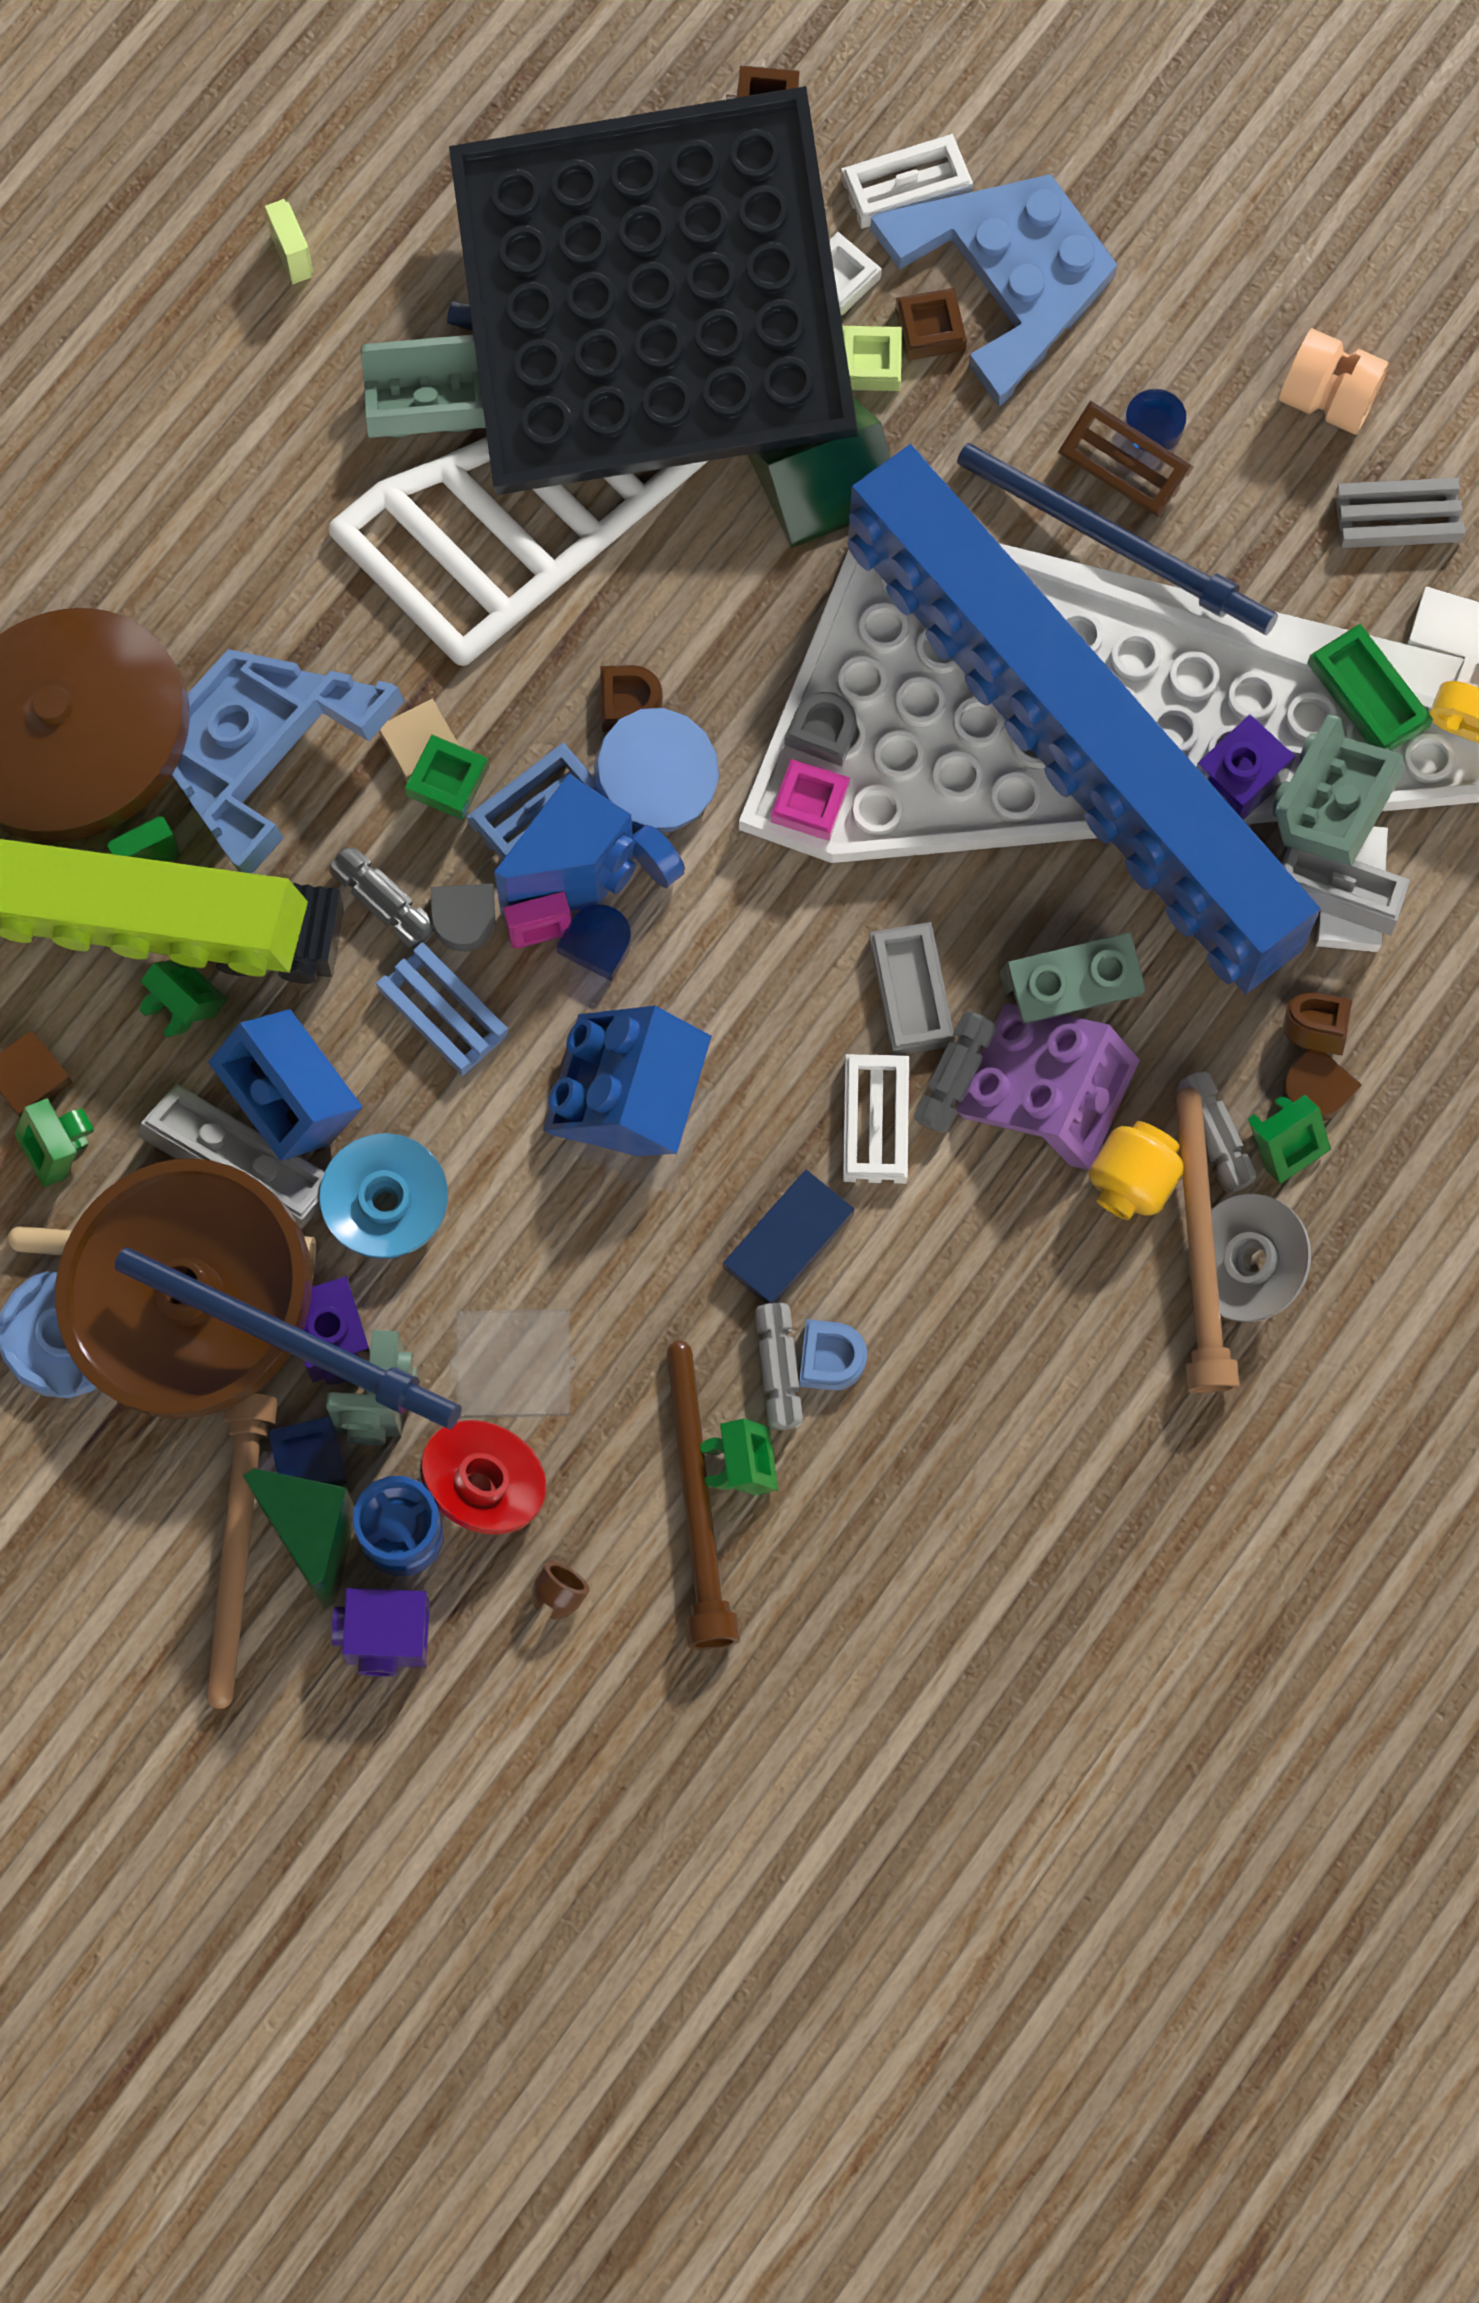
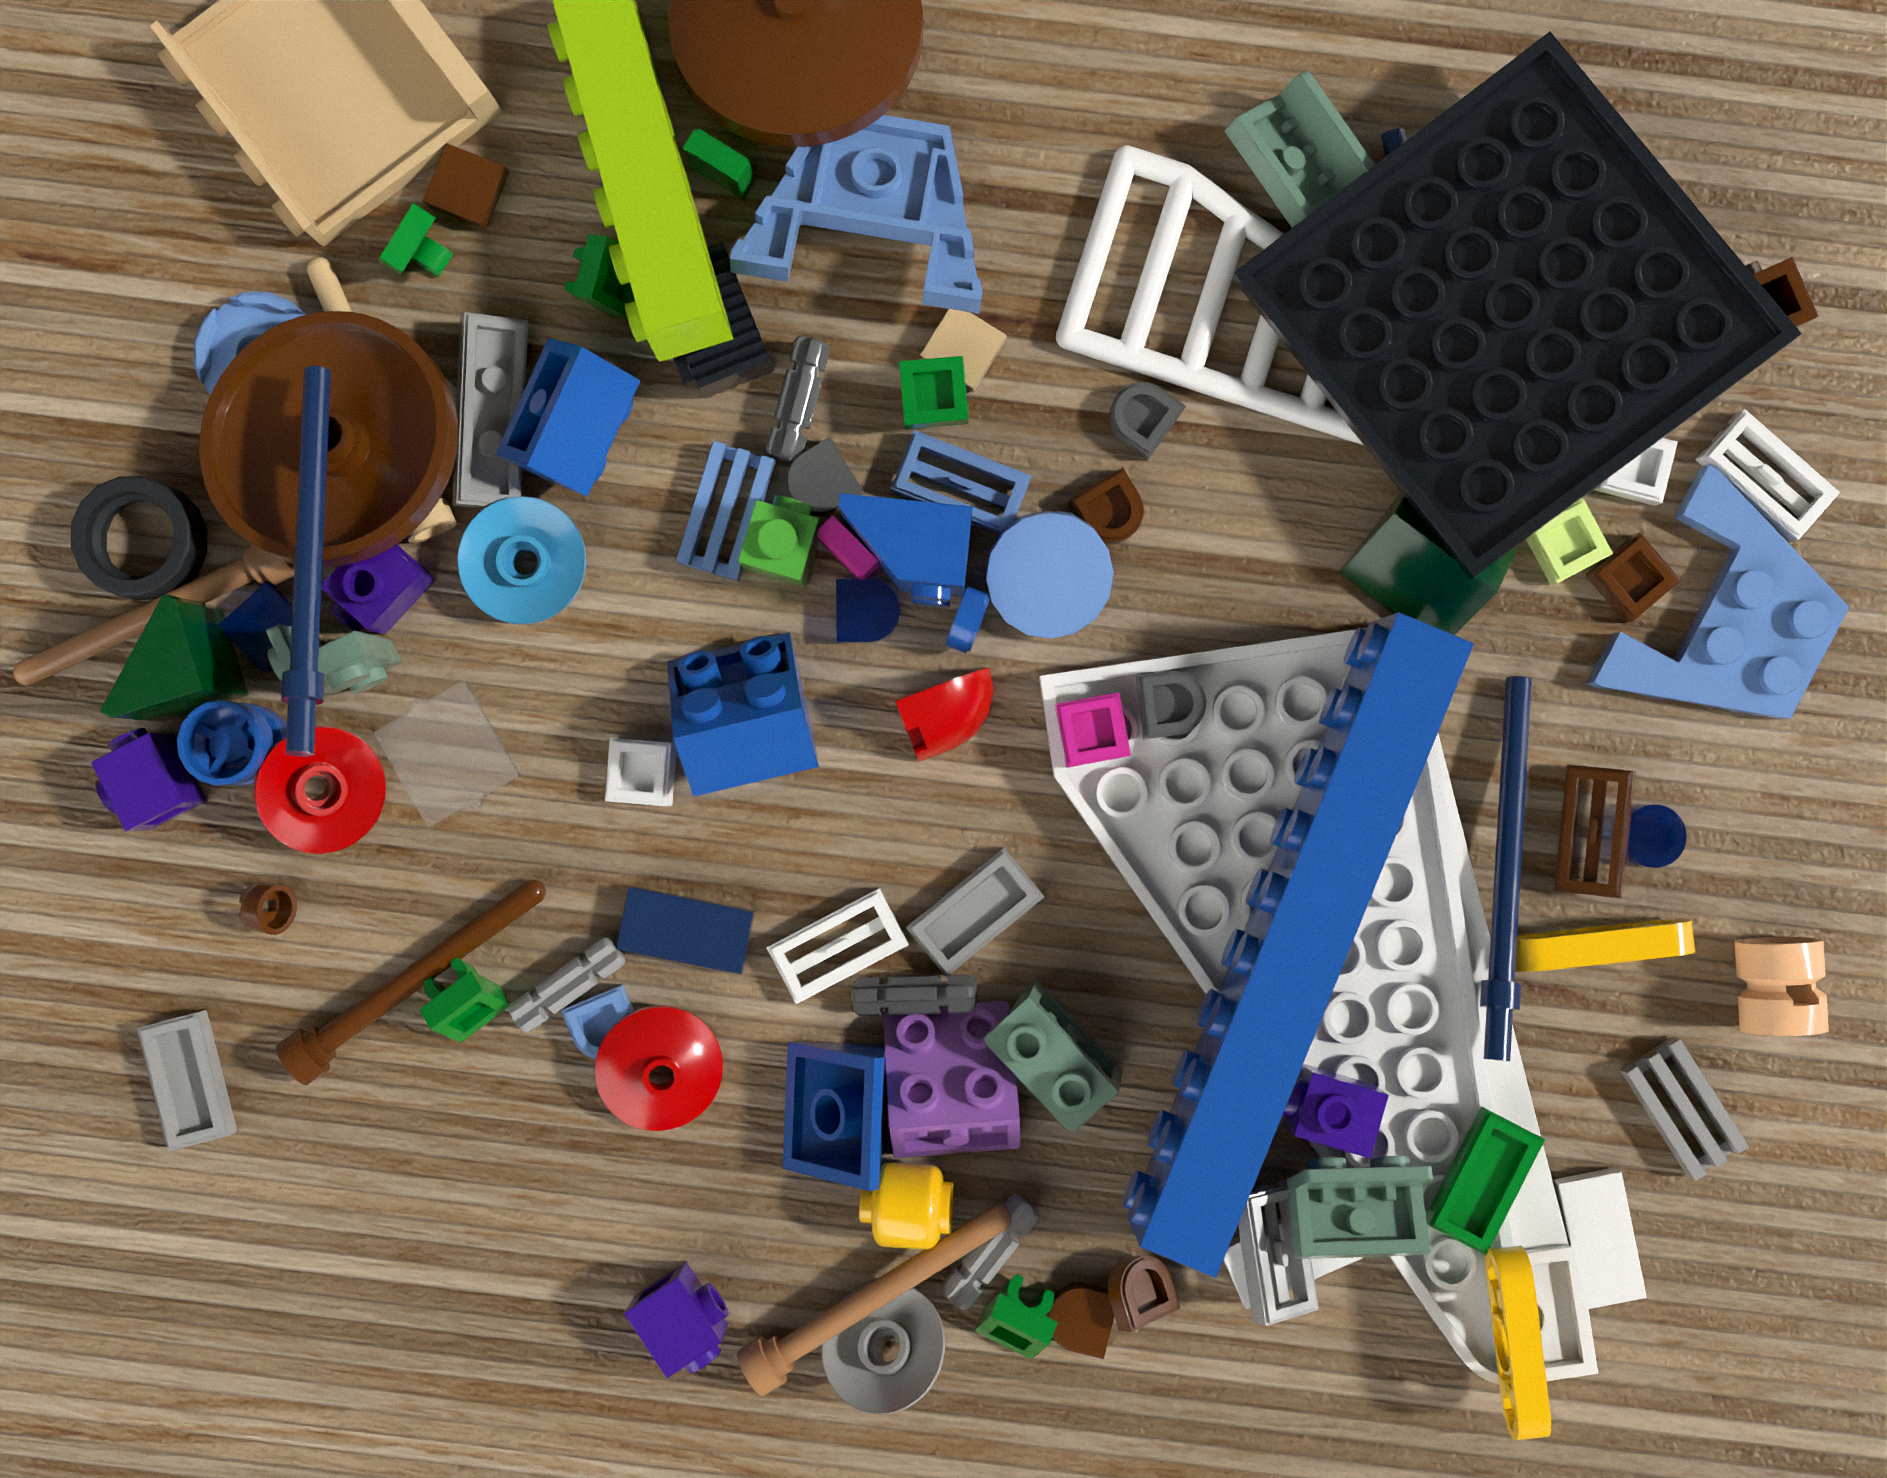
camera: 60 degrees right, 15 degrees up
none -> black tyre [71,476,208,600]
none -> light grey tile [137,1009,238,1152]
none -> red dish [595,1005,723,1131]
none -> white tile [605,738,677,806]
none -> dark purple brick [624,1261,729,1378]
none -> bright green brick [738,495,822,588]
none -> blue slope [783,1041,886,1191]
none -> red brick [895,668,994,762]
none -> dark grey tile [1109,382,1186,461]
none -> yellow beam [1515,918,1695,972]

